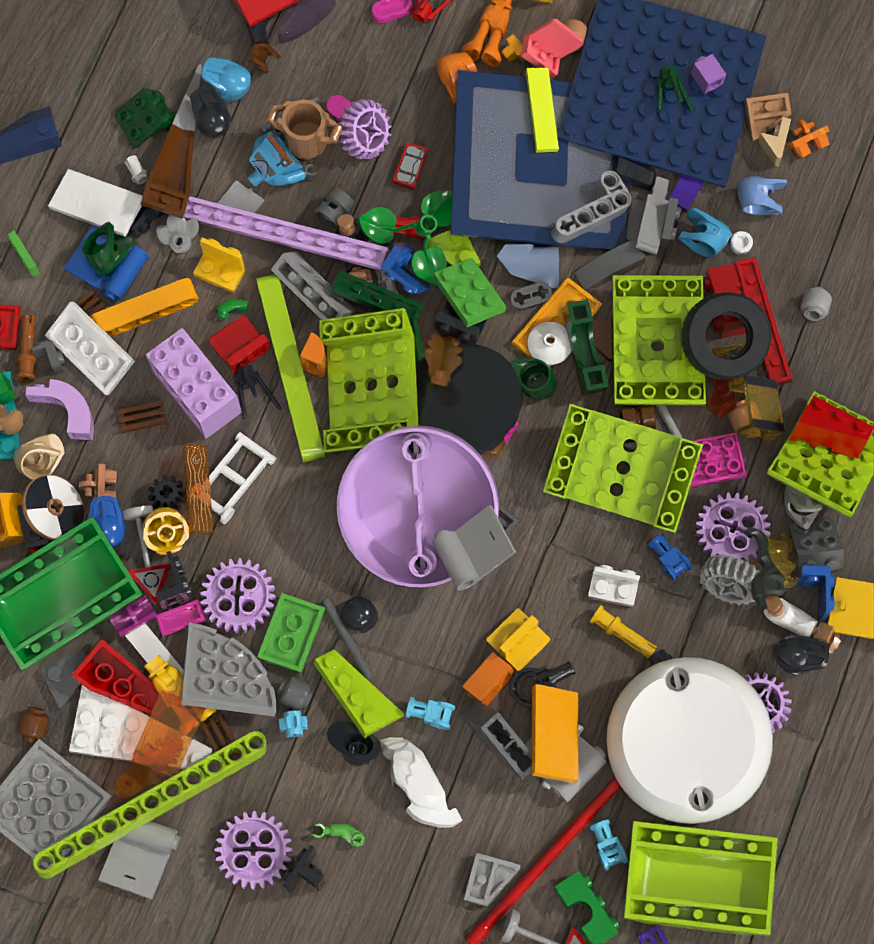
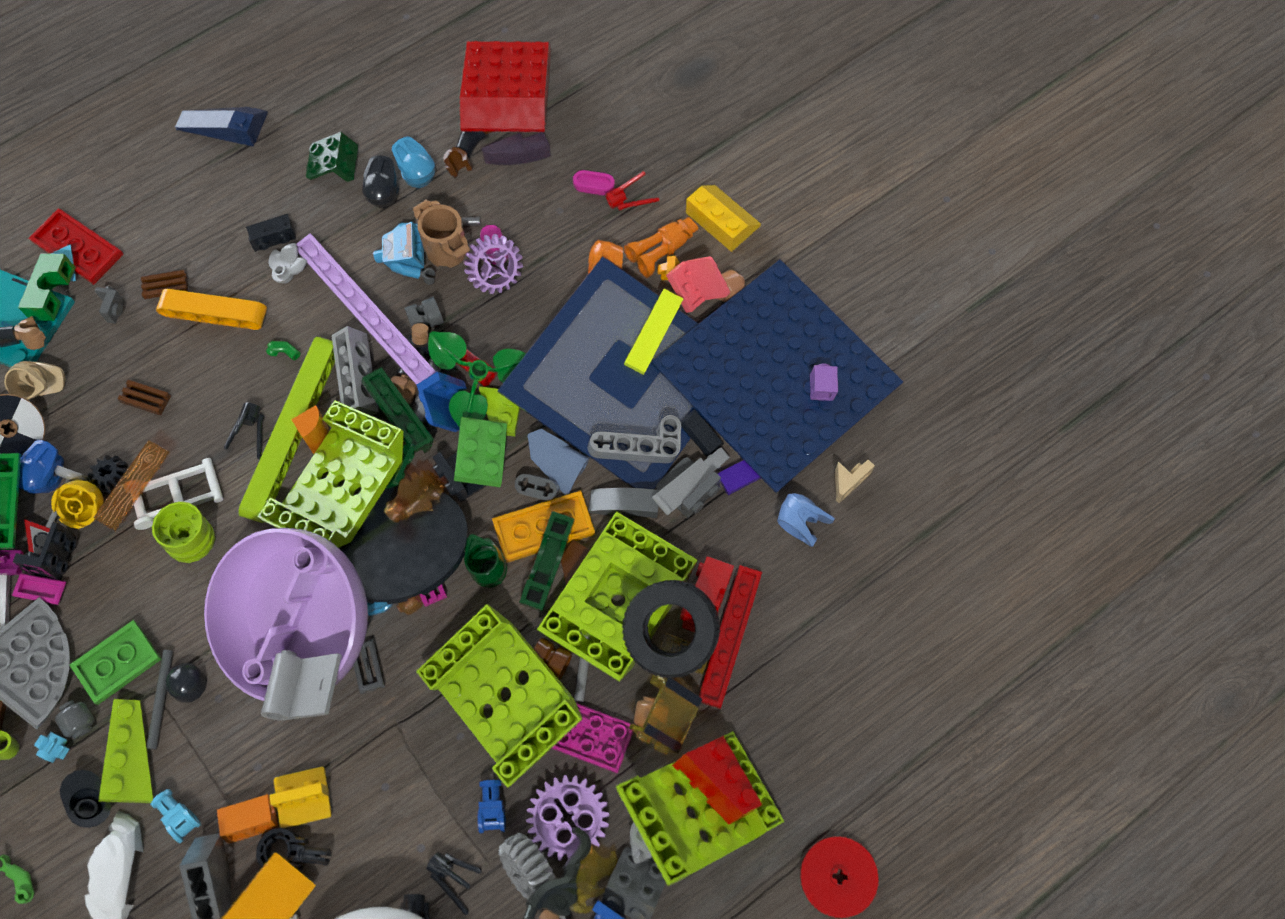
camera: 30 degrees right, 5 degrees down
bright green tile [8,231,40,277] -> none
dark orange pin [15,314,37,383] -> none
lavender arch [26,379,94,440] -> none
white tile [45,302,135,395] -> none
white tile [48,169,142,237] -> none
blue door [64,225,149,302] -> none
nougat hips [79,464,117,499] -> none
dark green helmet [82,222,134,275] -> none
white pin [124,155,148,185] -> none
reddish brown plate [140,64,202,219] -> none
lavender brick [146,328,242,439] -> none
yellow bracket [193,238,245,294] -> none
lavender gear [200,558,276,634] -> none
red bracket [208,315,270,375] -> none
light grey piece [217,180,265,213] -> none
tile [393,142,428,190] -> none
white dish [528,322,571,365] -> none
white bracket [588,565,640,608] -> none
yellow pin [590,605,657,659] -> none
dark green plant [656,65,693,111] -> none
dark azure helmet [678,207,732,258] -> none
clear red tile [705,378,743,420] -> none
white tile [730,231,753,255] -> none
medium nougat wing [744,93,791,141] -> none
orange hips [786,119,830,159] -> none
light grey head [800,287,832,321] -> none
none -> lime wheel [152,502,215,563]
none -> black plant [426,851,482,915]

